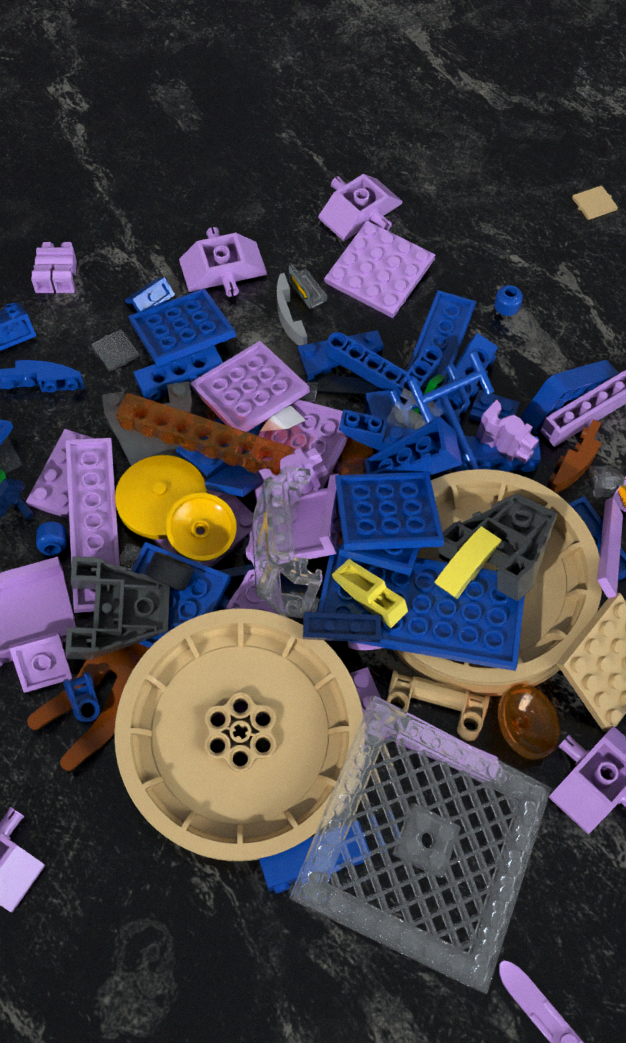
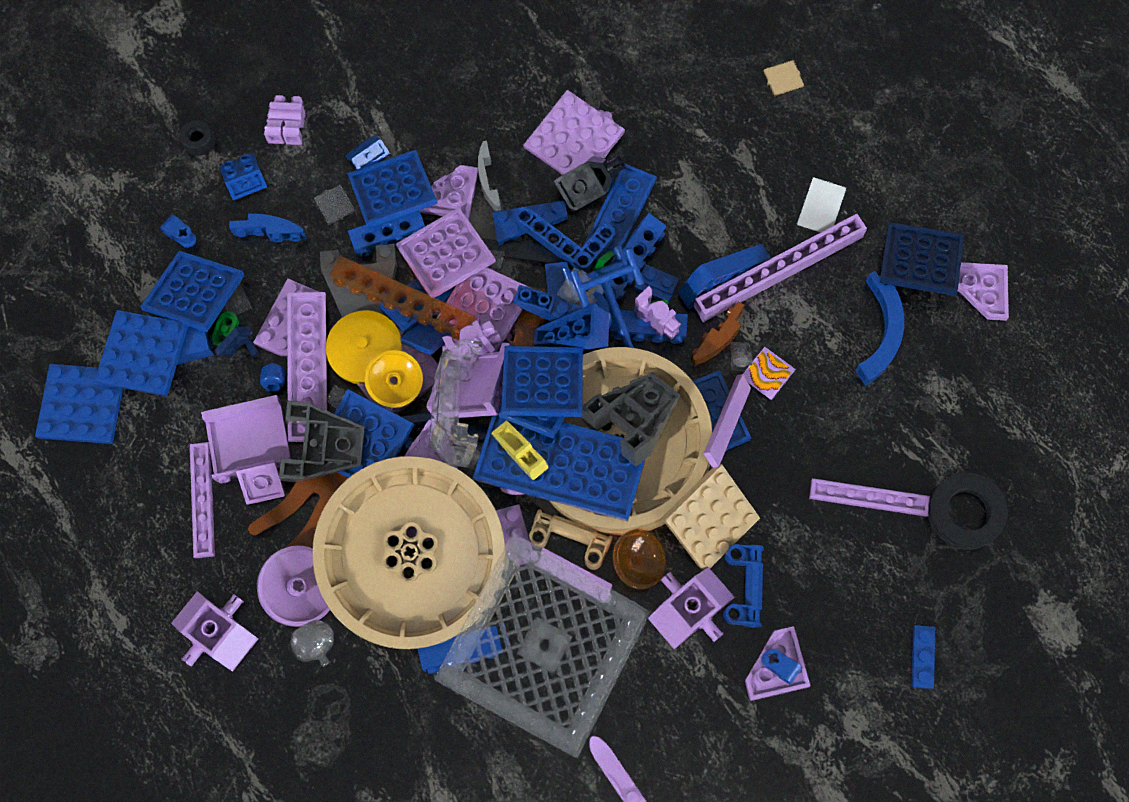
camera: 10 degrees right, 10 degrees up
blue piece [63,672,100,722] -> none
black tyre [146,552,194,591] -> none
lavender slope [179,227,267,297] -> none
white sticker [260,405,306,432] -> none
clear panel [289,264,327,309] -> none
dark blue plate [303,612,381,643] -> none
lavender slope [319,174,402,241] -> none
light yellow slope [434,526,502,599] -> none
blue head [494,285,523,316] -> none
none -> lavender dish [257,546,330,627]
none -> clear piece [290,620,334,667]
none -> lavender plate [419,165,479,220]
none -> black plate [554,156,625,212]

